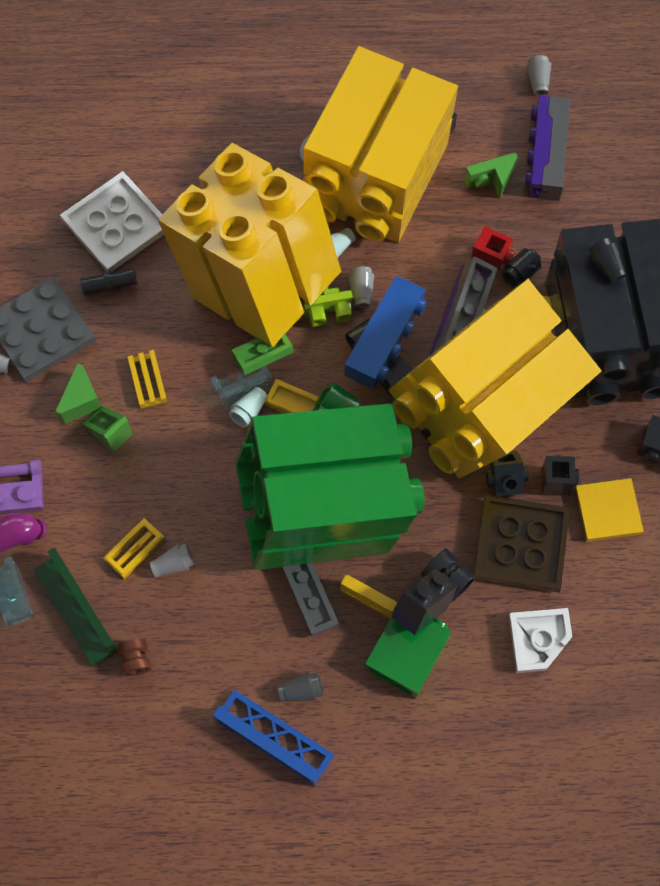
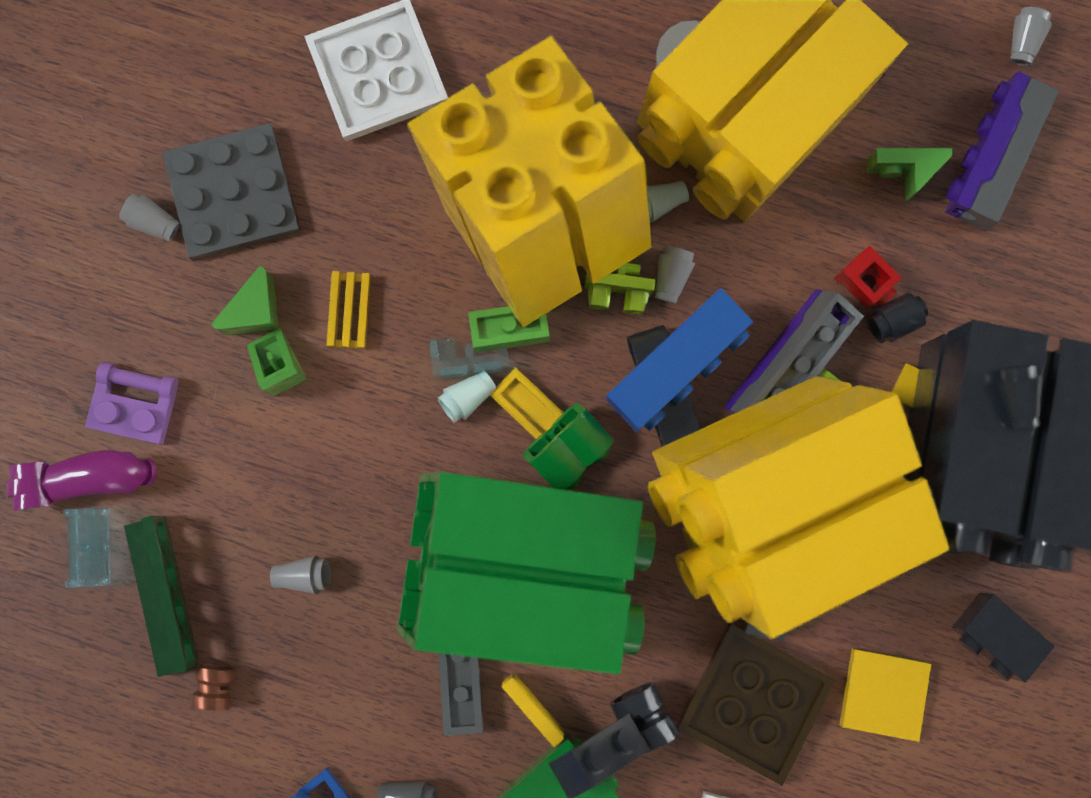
camera: 15 degrees right, 15 degrees up
black pin [80,268,137,295] -> none
yellow tile [103,518,165,580] -> none
black brick [541,456,579,495] -> none

